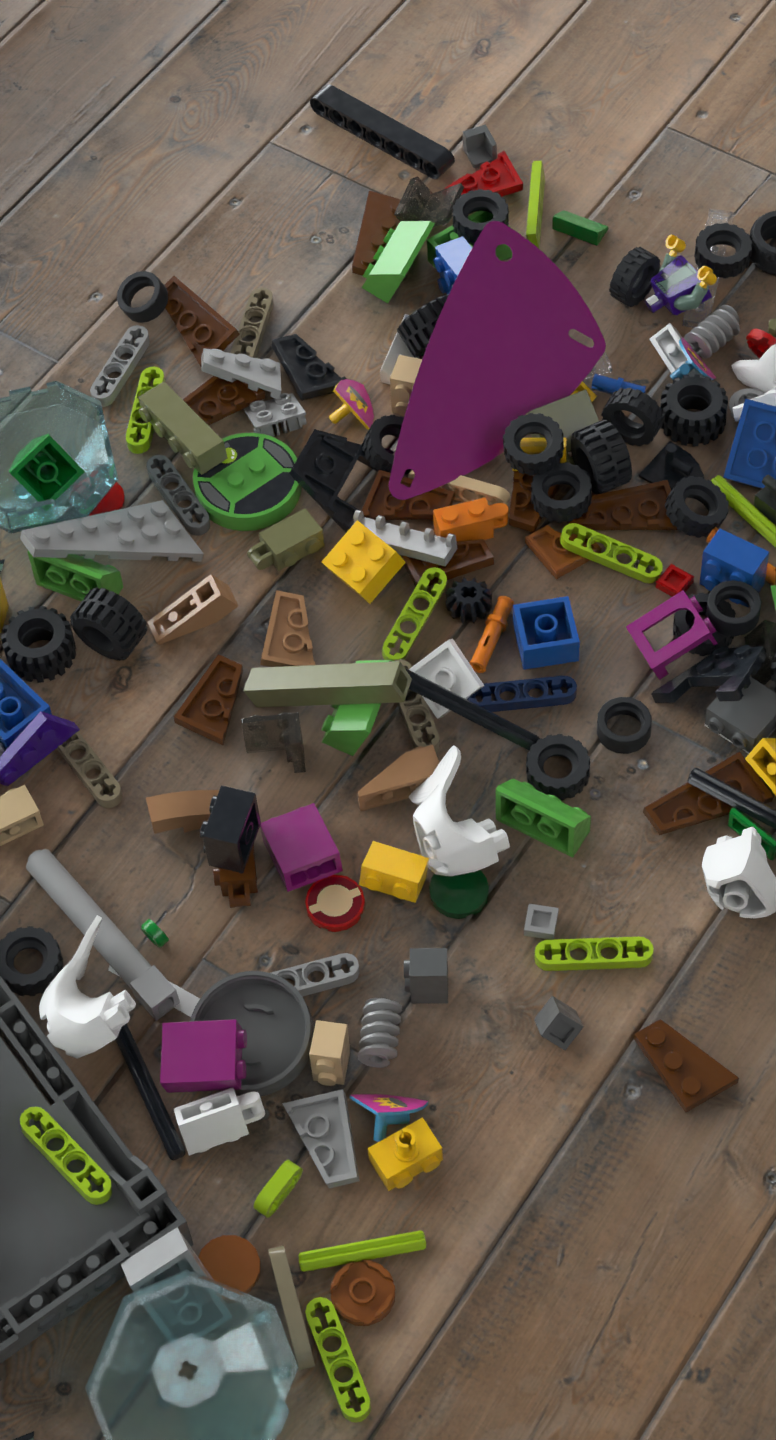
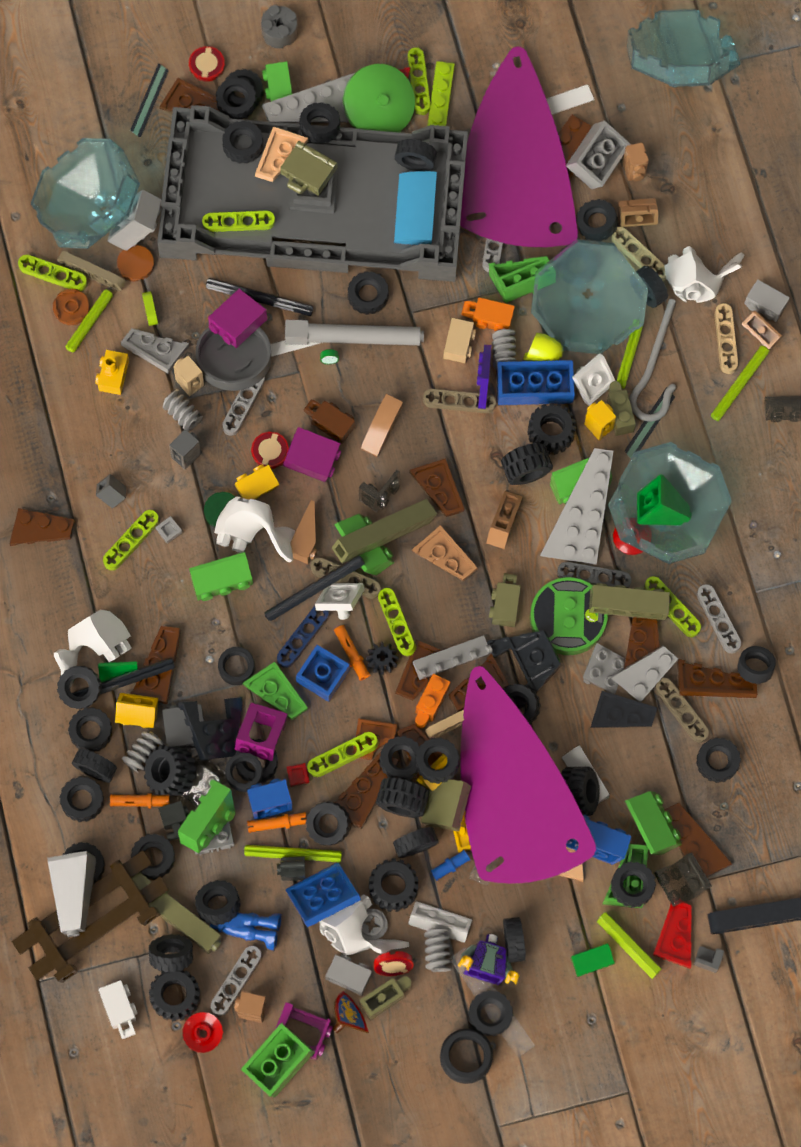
camera: 125 degrees right, 15 degrees up
white hips [39,915,136,1058] -> none
white brick [173,1087,265,1156] -> none
black brick [200,785,261,873] -> none
yellow brick [322,520,406,604] -> none
shield [329,379,374,430] -> none
shield [349,1094,428,1142] -> none
tan brick [390,355,422,416] -> none
black tyre [526,734,590,800] -> none
black shield [639,441,704,490] -> none
shield [670,337,716,380] -> none
none -> bright green wing [243,662,308,720]
none -> black tyre [696,737,741,783]

